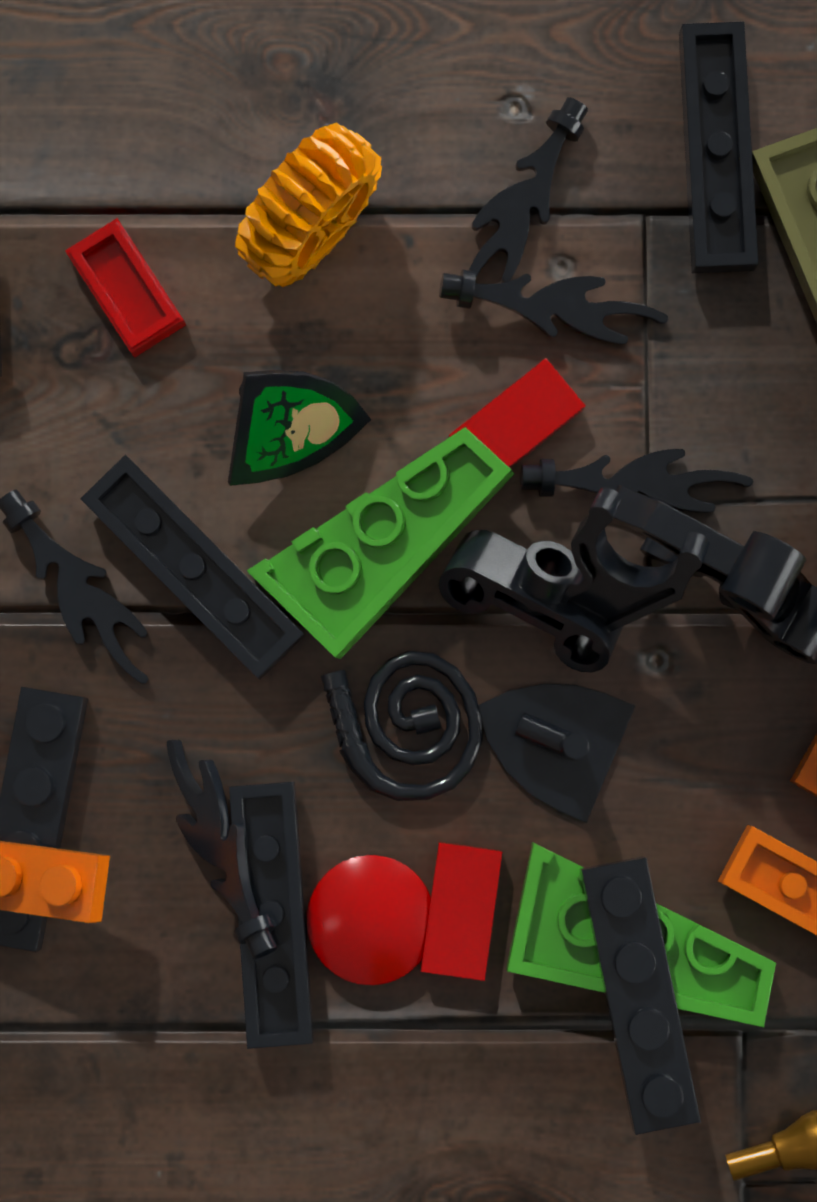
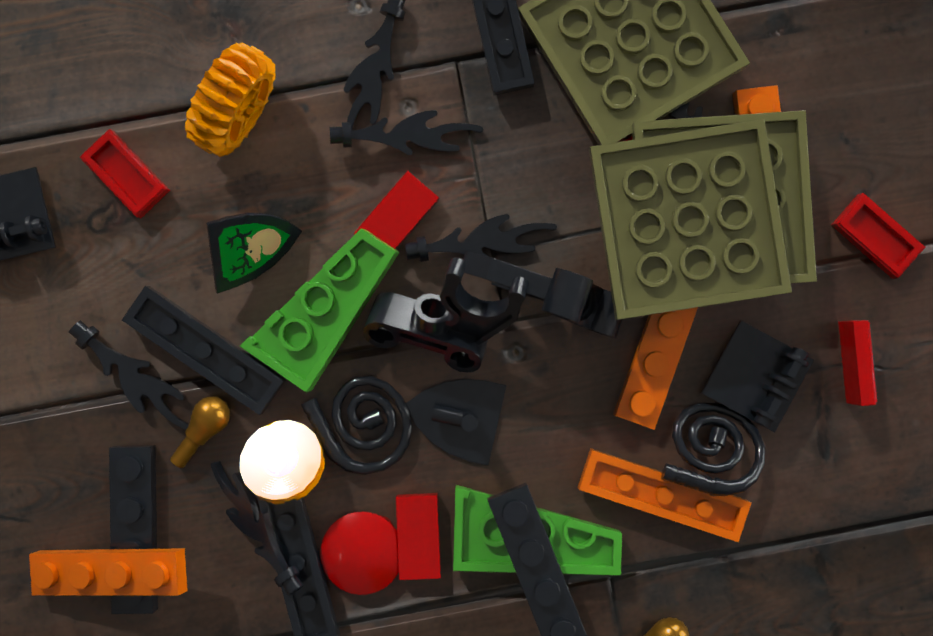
camera: 15 degrees left, 5 degrees up
none -> pearl gold piece [170,396,231,468]
none -> tile [240,420,325,504]

